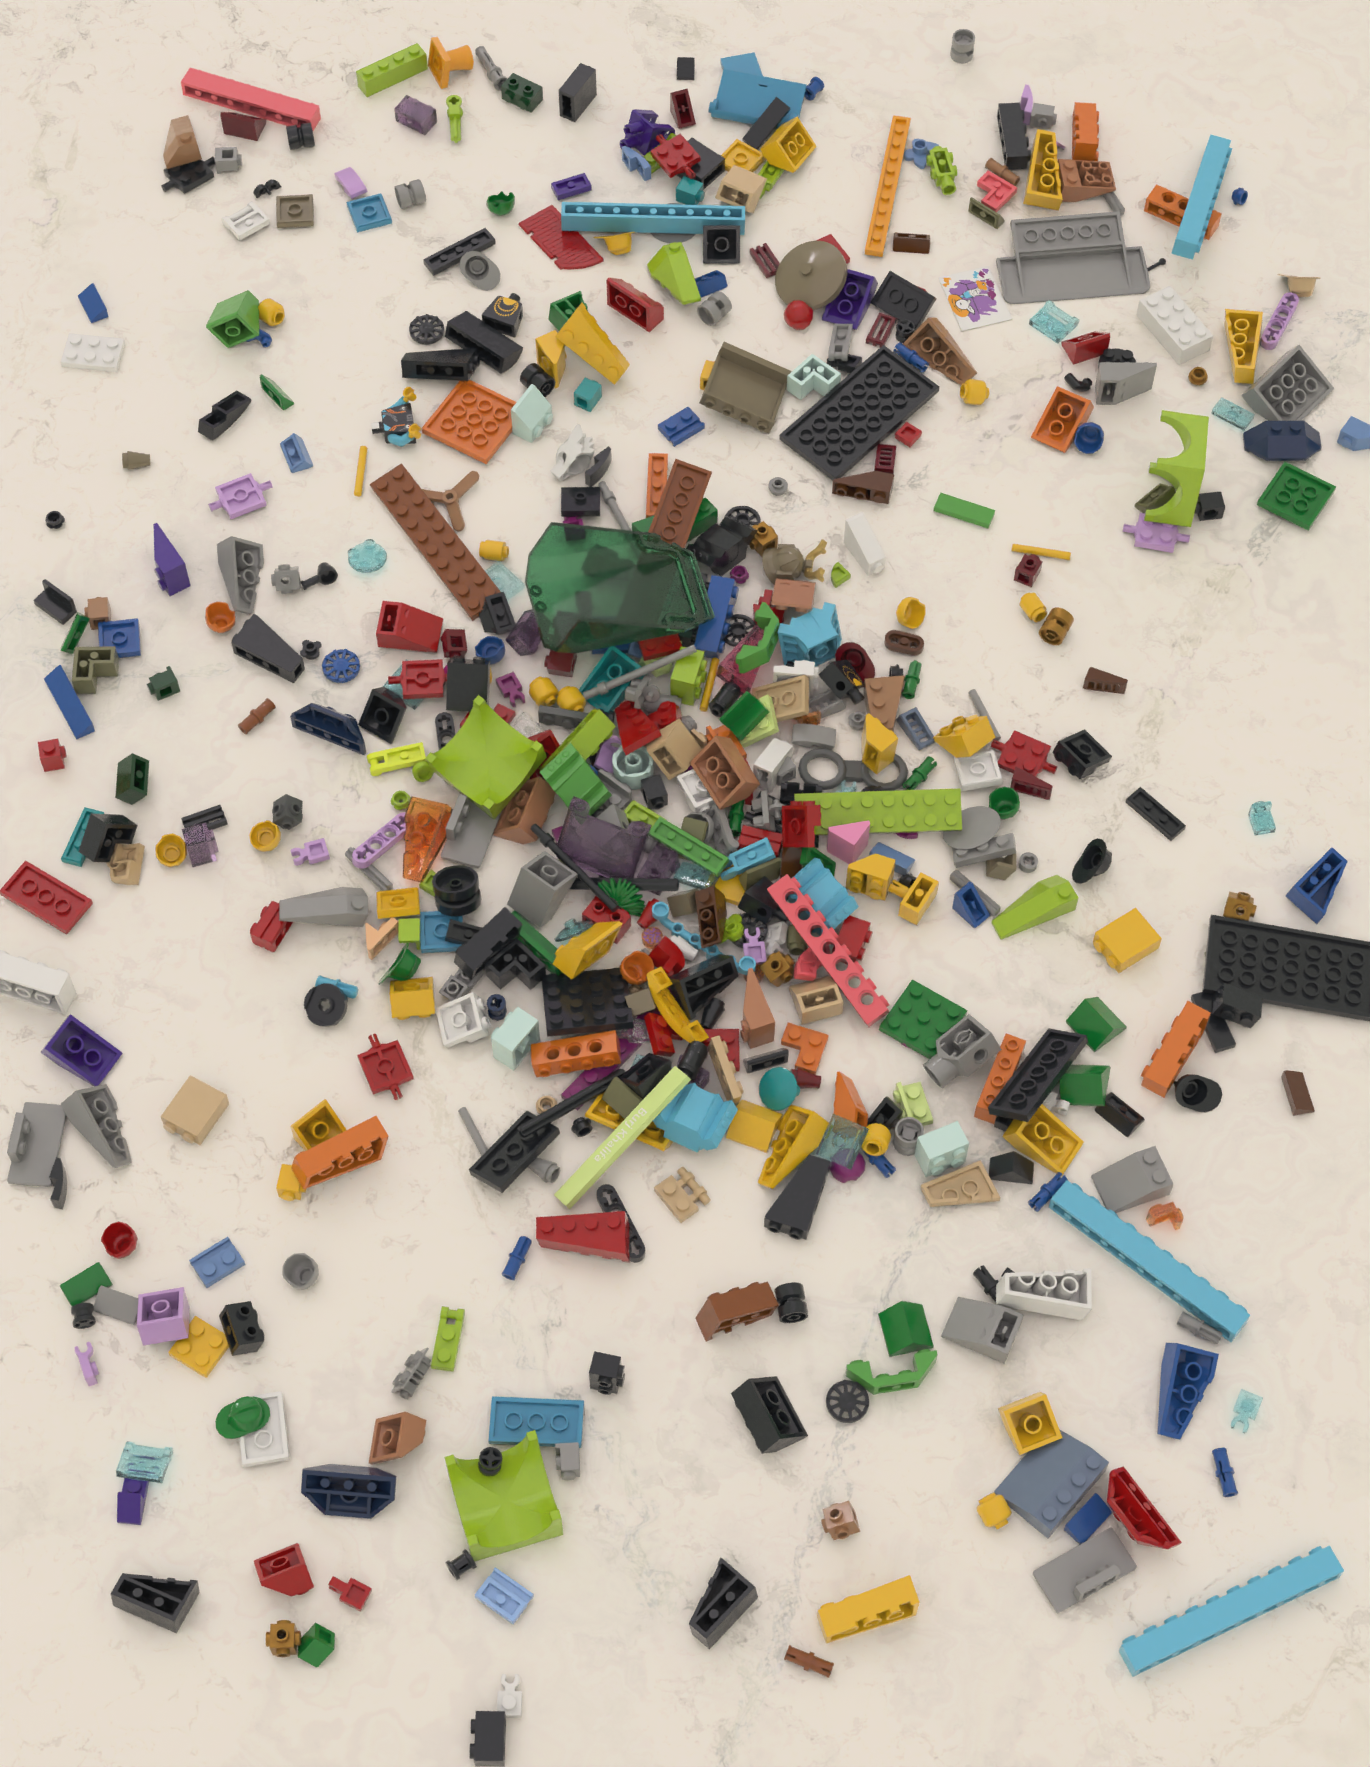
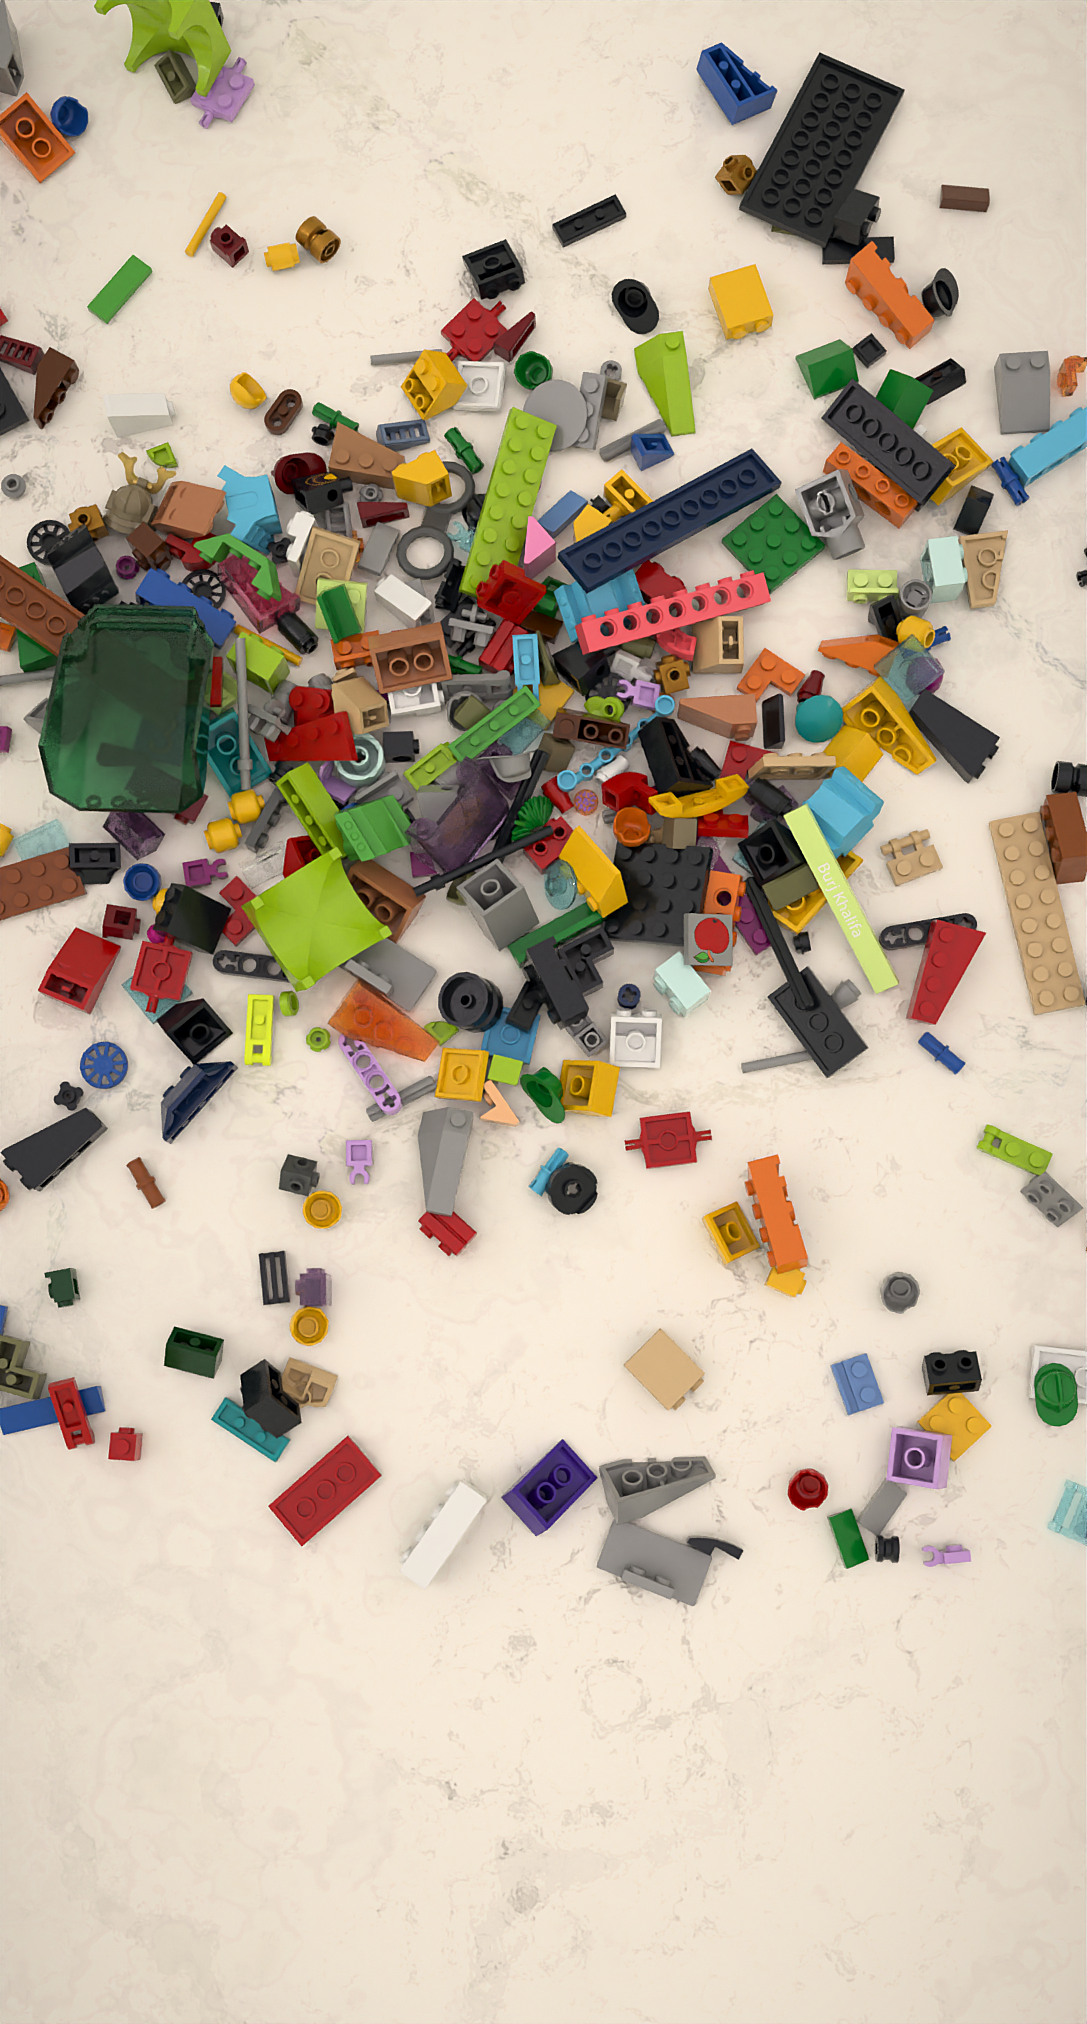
camera: 70 degrees left, 20 degrees up
tan plate [536,1096,557,1115] -> none
reddish brown slope [1083,667,1128,694] -> none
clear light blue bracket [1248,801,1276,835] -> none
none -> red plate [48,1377,95,1450]
none -> reddish brown brick [126,522,173,572]
none -> dark red slope [356,502,410,528]
none -> light grey piece [476,750,535,783]
none -> dark blue plate [557,448,782,594]
none -> tile [684,913,733,966]
none -> black tile [853,333,887,368]
none -> tan plate [988,812,1086,1015]

